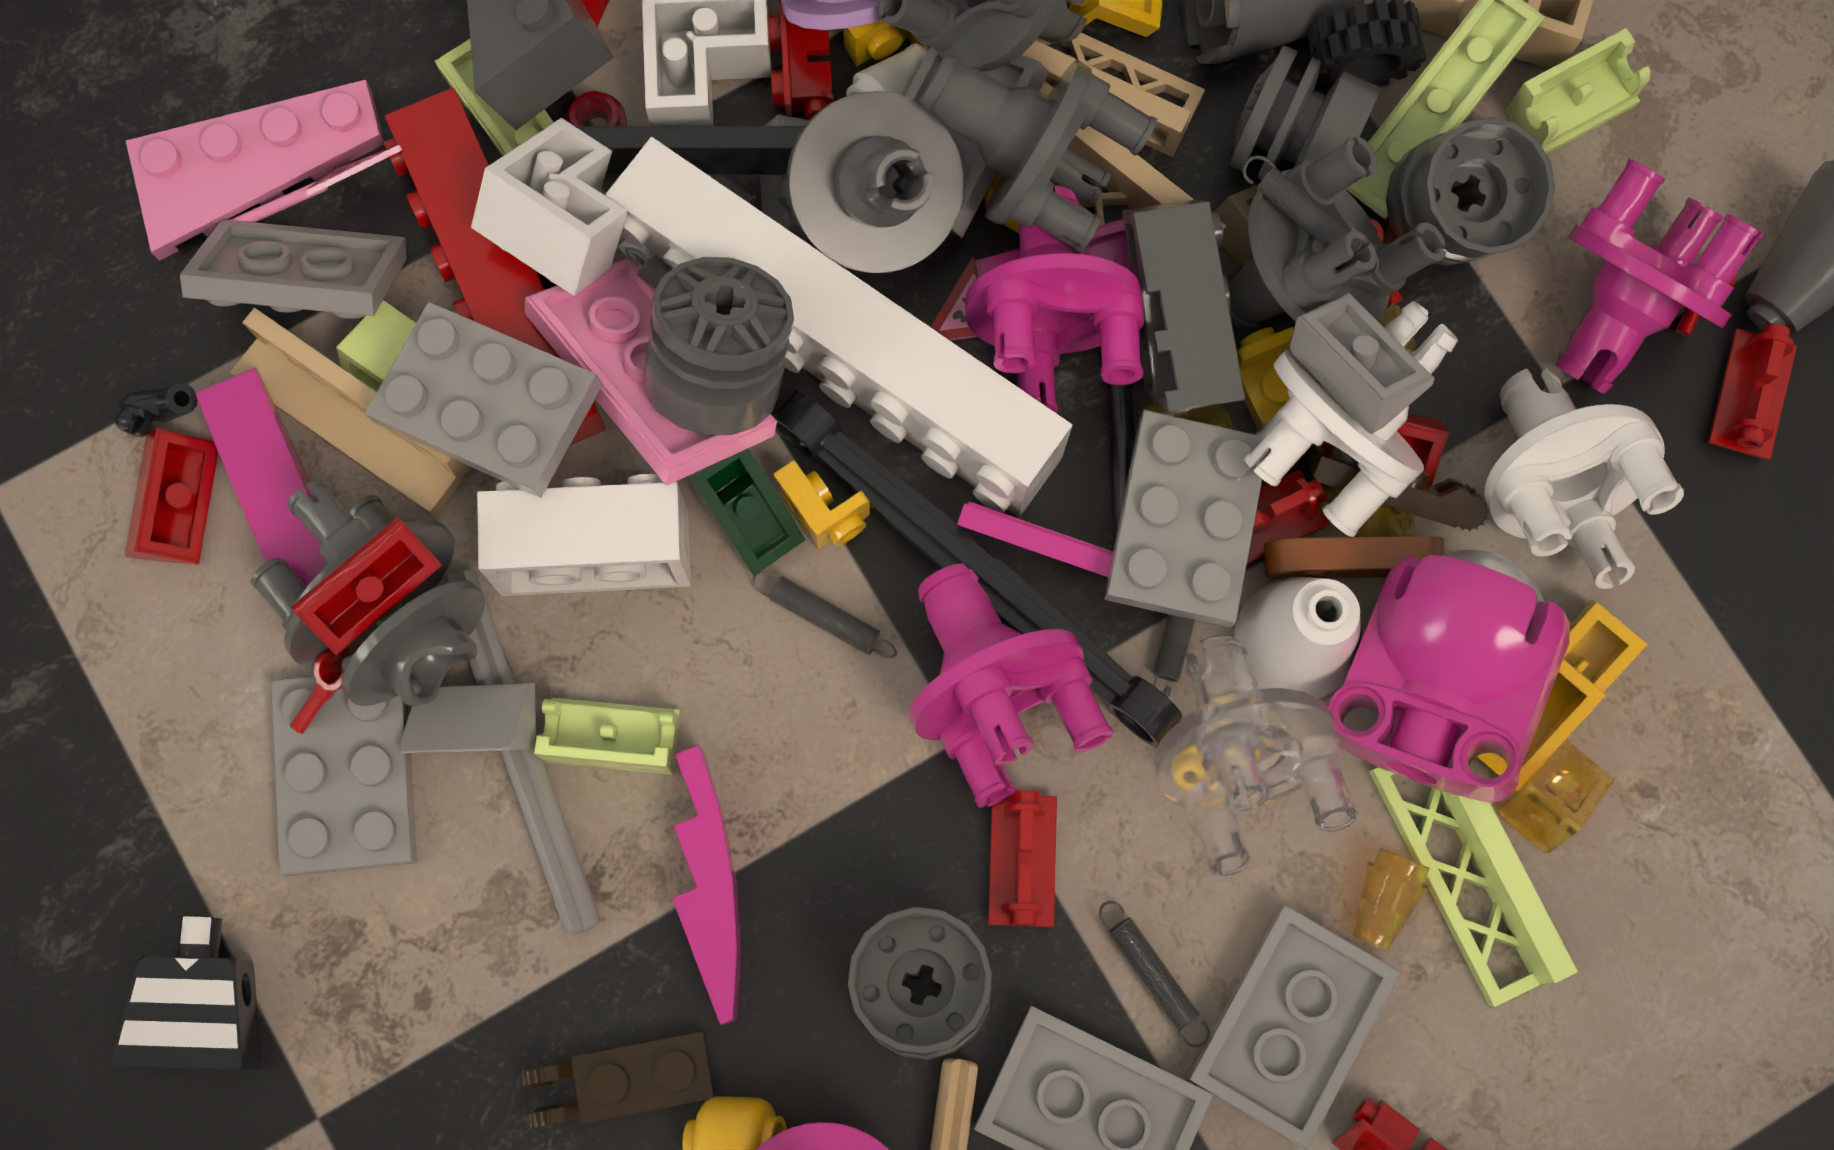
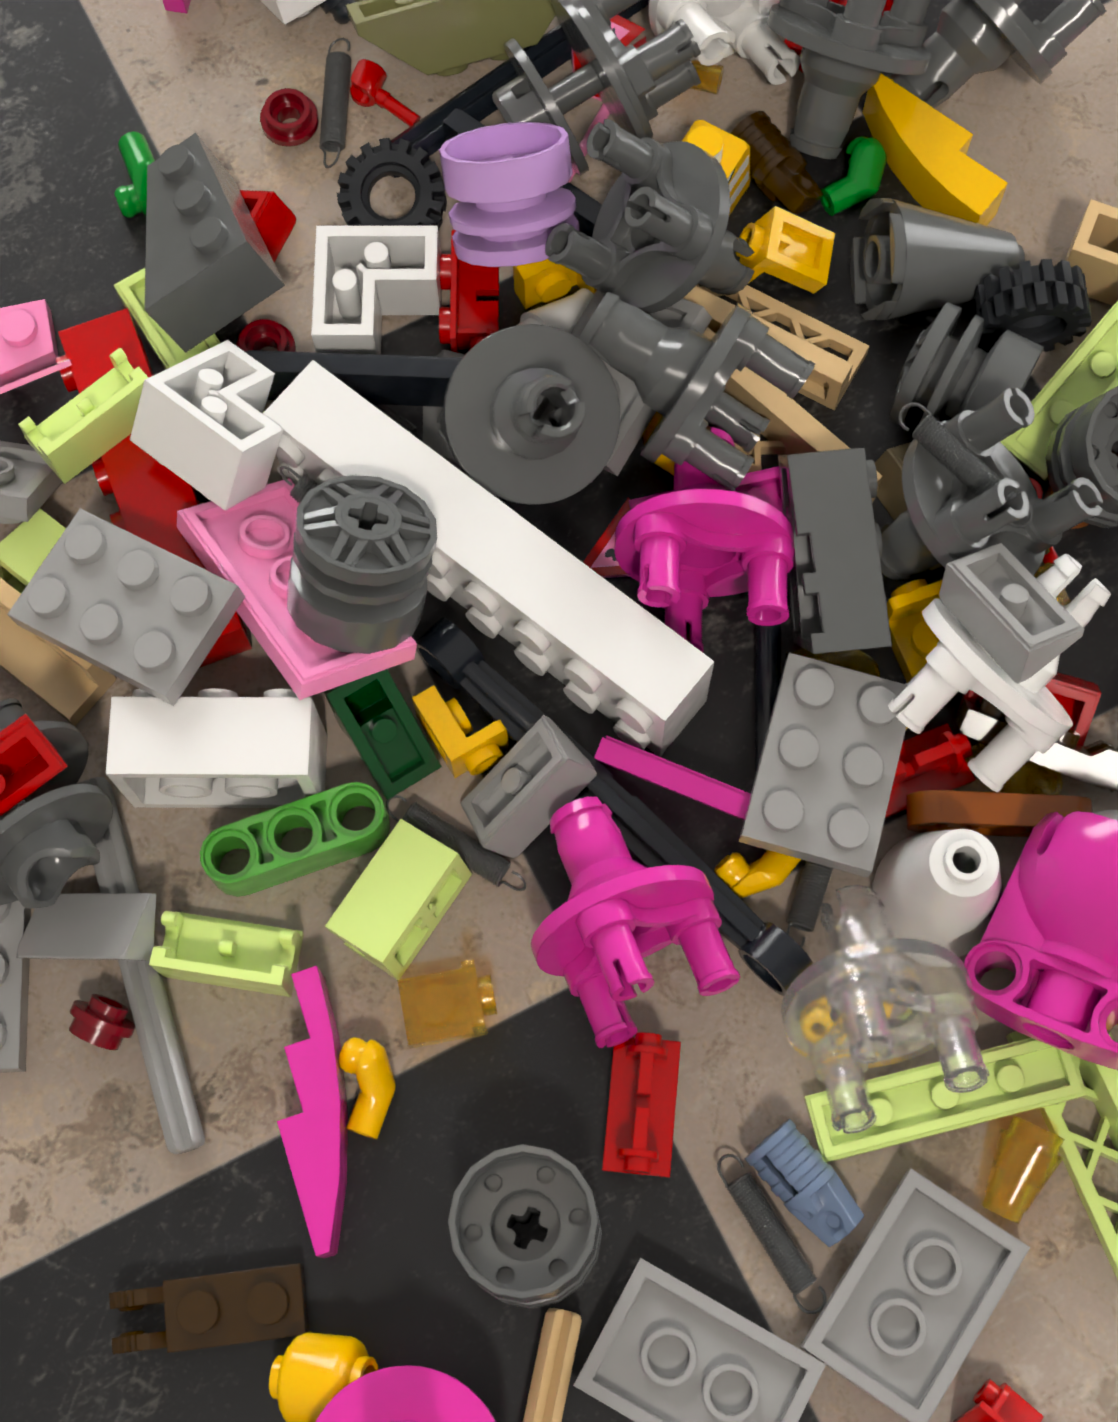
camera: 10 degrees right, 5 degrees down
none -> yellowish green hinge [18,348,149,484]
none -> dark red plate [69,994,136,1050]
none -> bright green beam [200,782,390,897]
none -> yellowish green hinge [325,819,472,981]
none -> yellow arm [338,1037,396,1140]
none -> clear yellow bracket [398,960,498,1049]
none -> light grey slope [460,715,597,858]
none -> yellow arm [714,850,801,899]
none -> sand blue hinge [744,1119,864,1247]
none -> yellowish green tile [804,1038,1087,1163]

